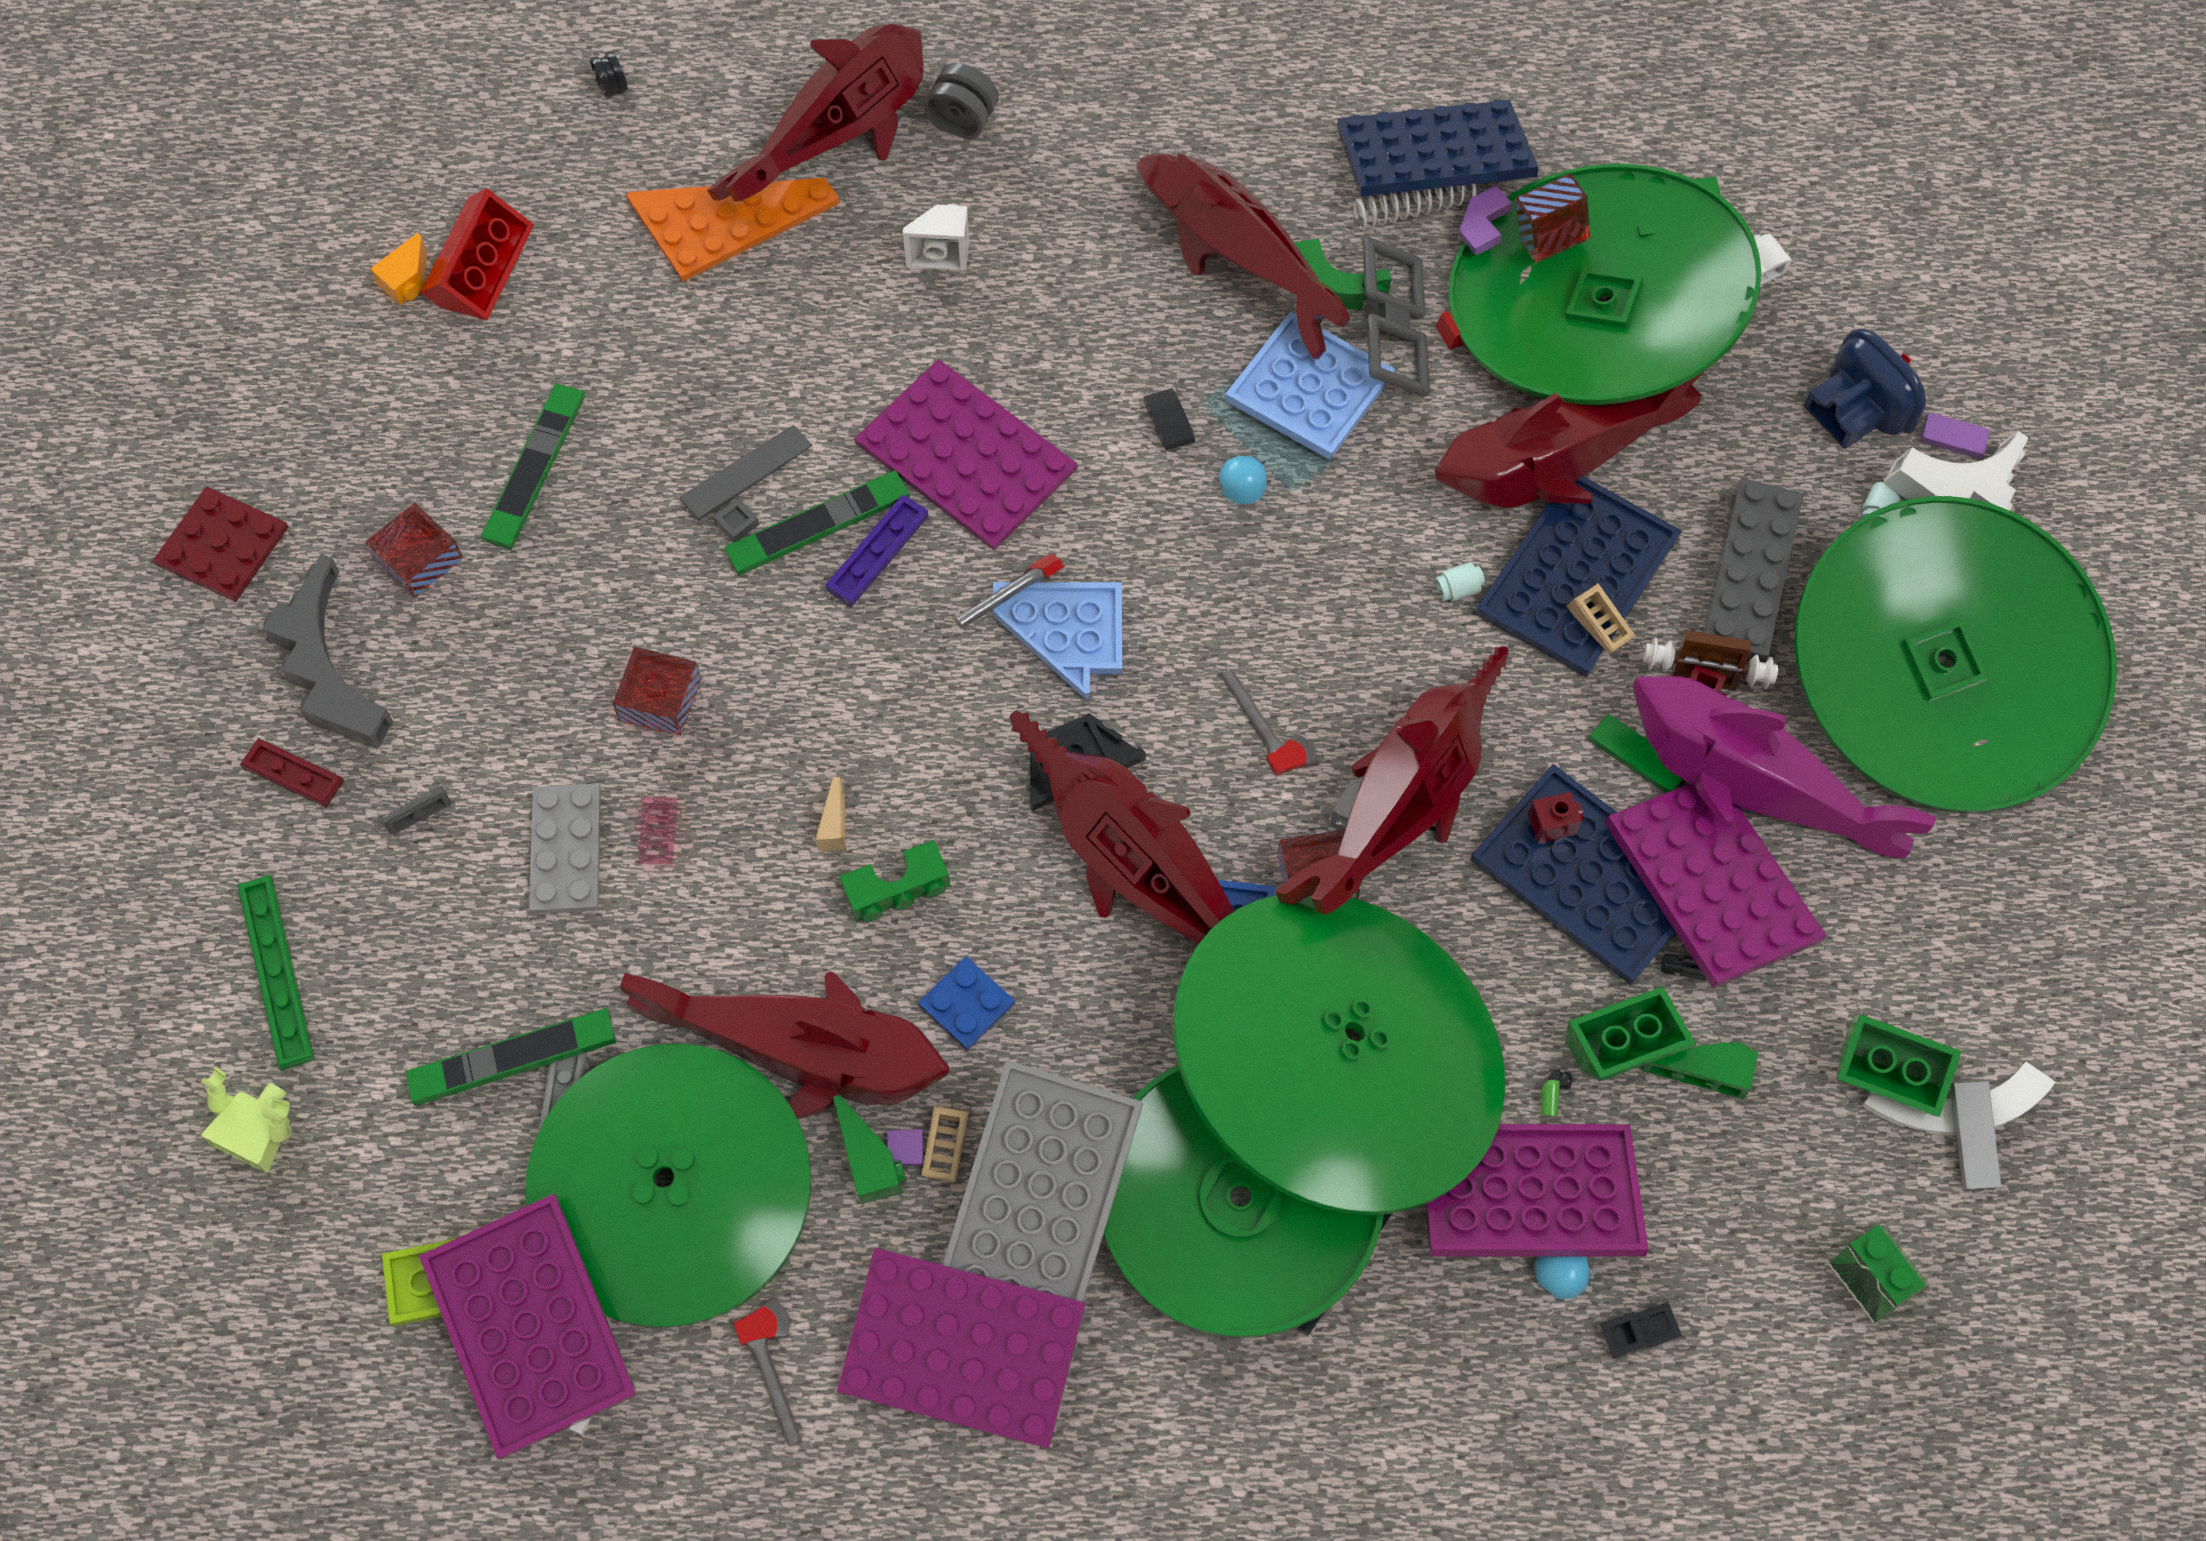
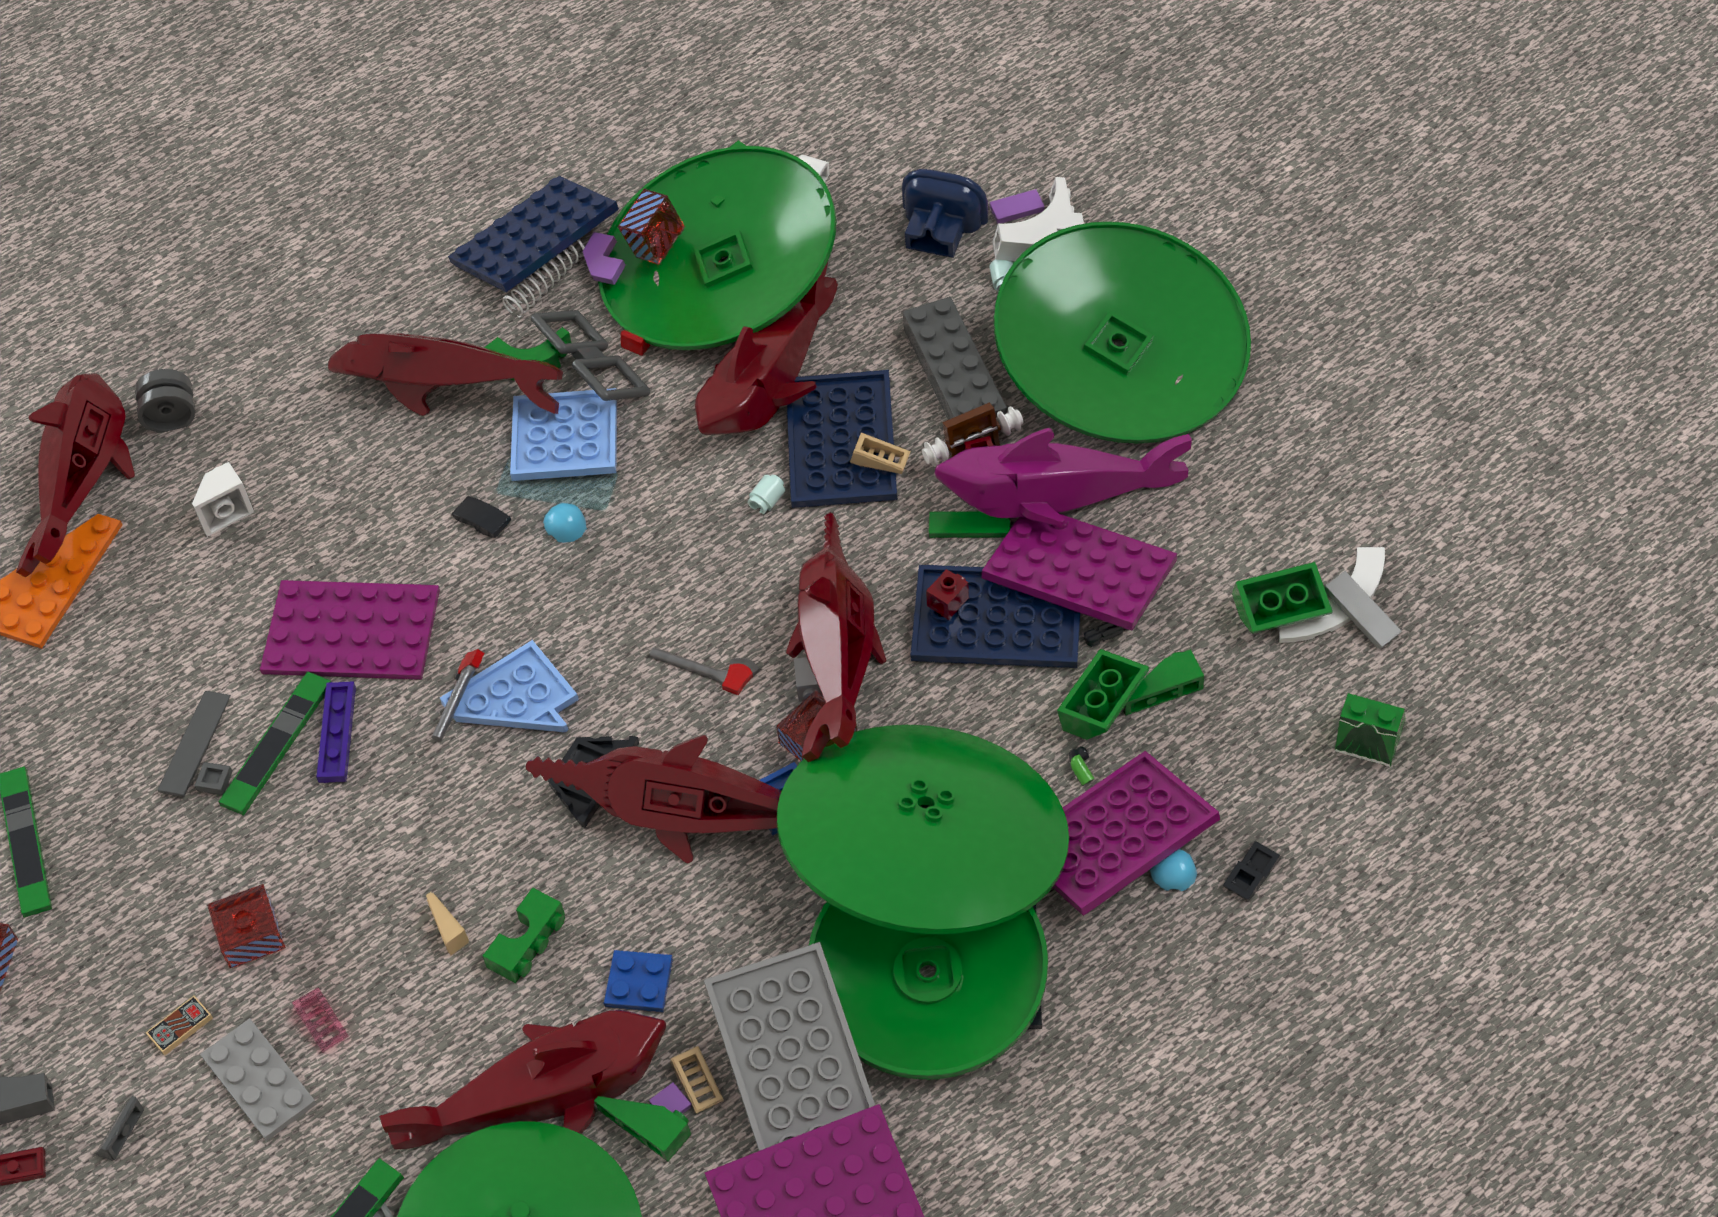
camera: 30 degrees left, 10 degrees down
none -> tile [146,996,213,1056]

